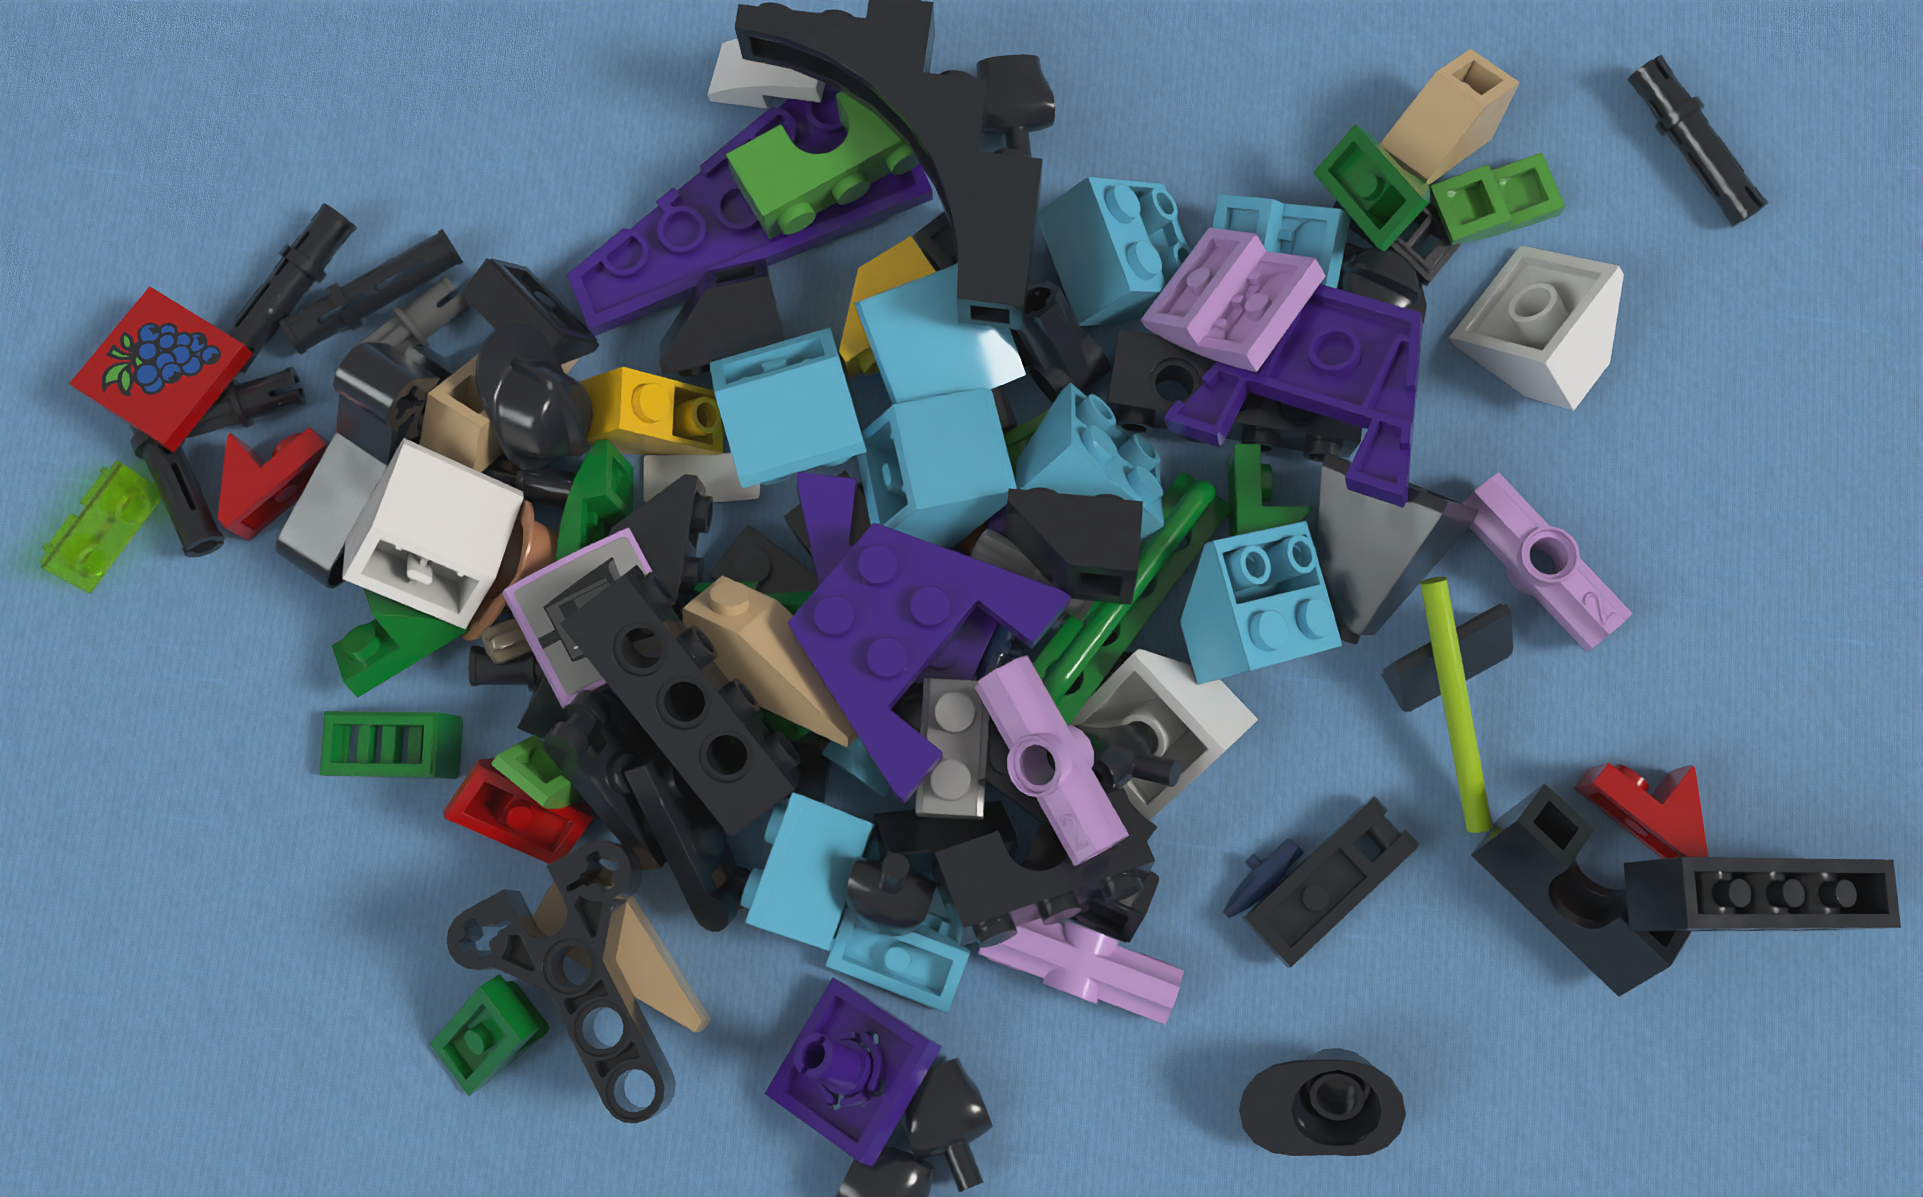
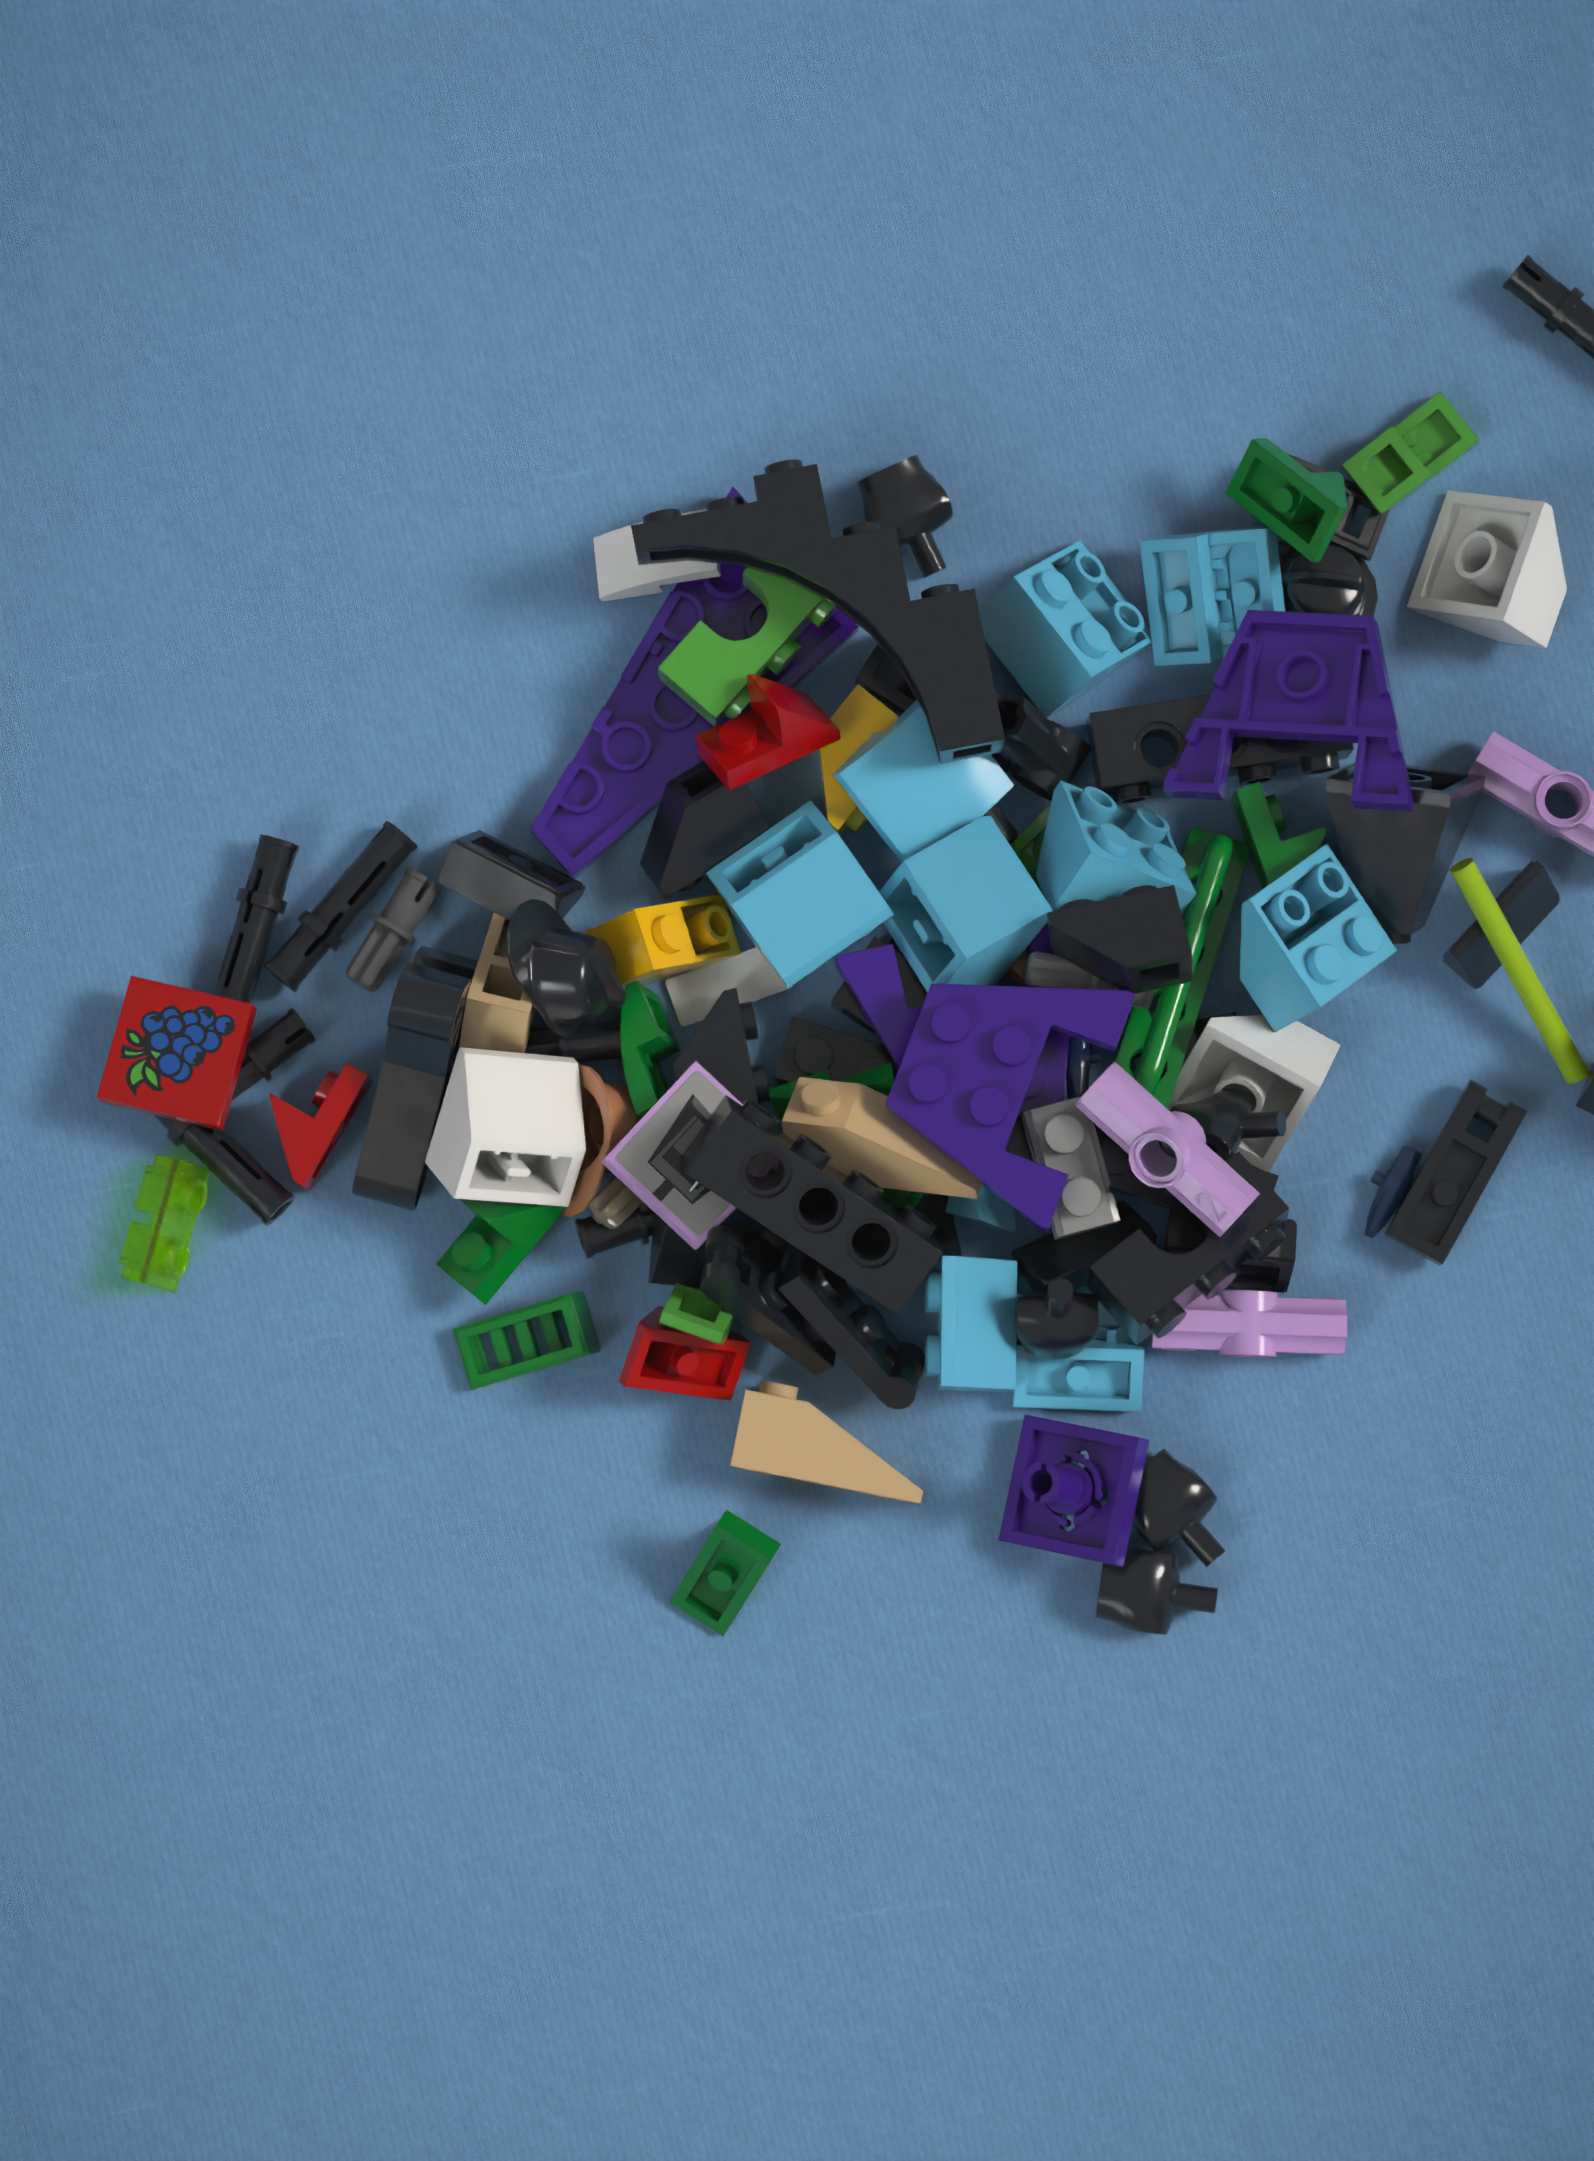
camera: 25 degrees left, 5 degrees up
black beam [447,840,676,1124] -> none
lavender slope [1141,227,1326,372] -> none
black piece [1239,1048,1406,1156] -> none
tan slope [1380,49,1520,185] -> none
none -> red slope [696,674,841,791]

